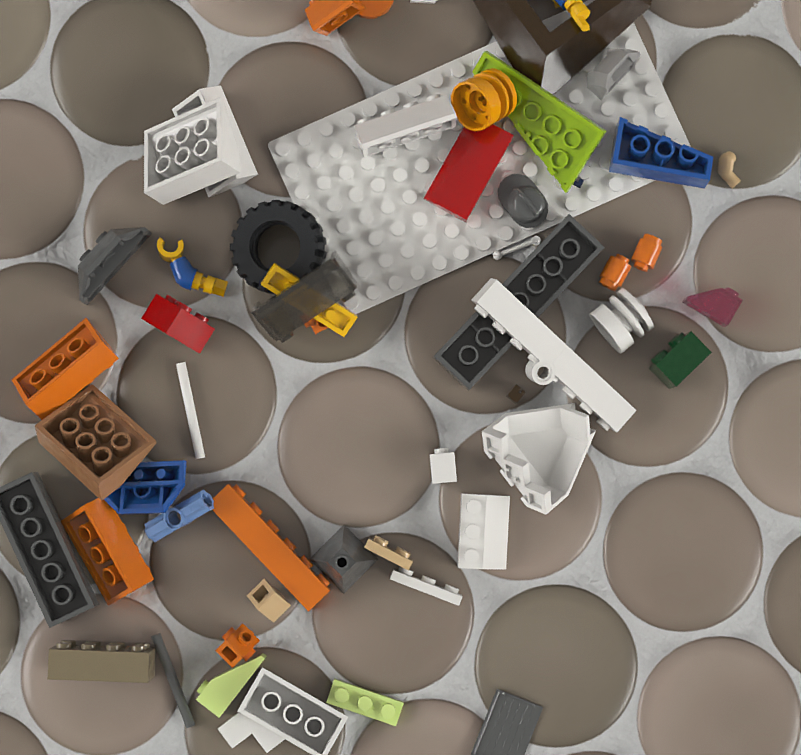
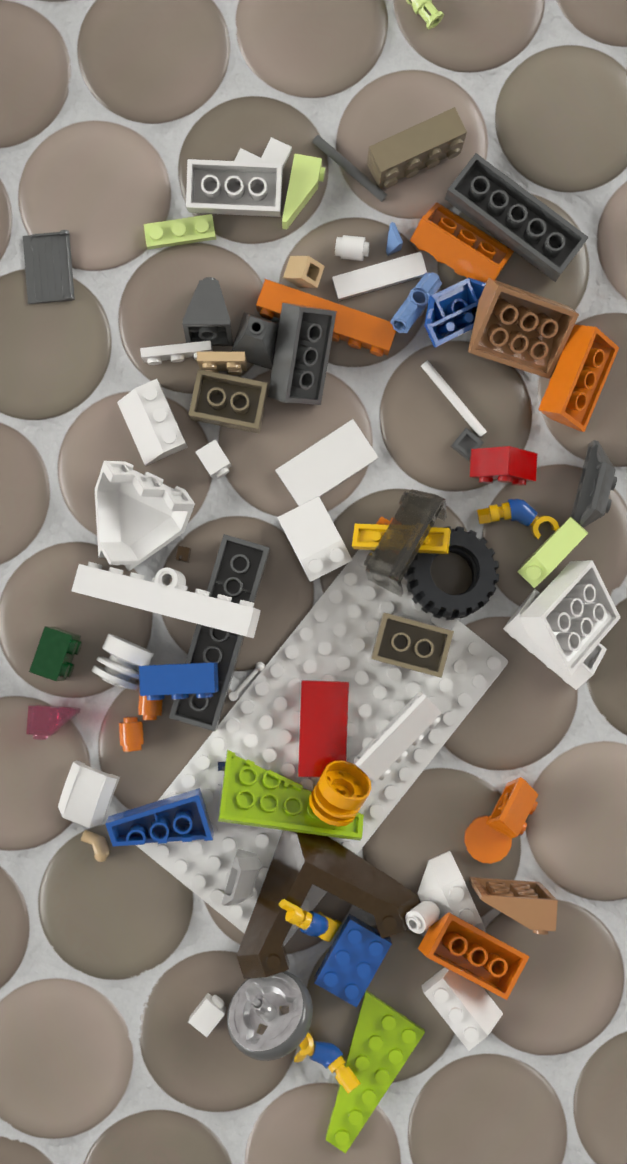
camera: 155 degrees right, 0 degrees up
orange brick [215,623,260,668] -> none
dark grey piece [498,174,548,228] -> none
none -> white slope [58,760,120,828]
none -> blue brick [139,662,219,700]
none -> dark grey slope [182,277,233,346]
none -> dark tan brick [189,369,269,433]
none -> dark grey slope [268,303,337,405]
none -> white tile [275,419,379,506]
none -> white slope [277,496,353,582]
none -> white tile [332,251,427,301]
none -> white brick [335,235,370,261]
none -> dark tan brick [370,613,454,678]
none -> medium blue slope [386,222,403,256]
none -> dark grey tile [451,428,484,461]
none -> yellowish green slope [517,517,588,588]

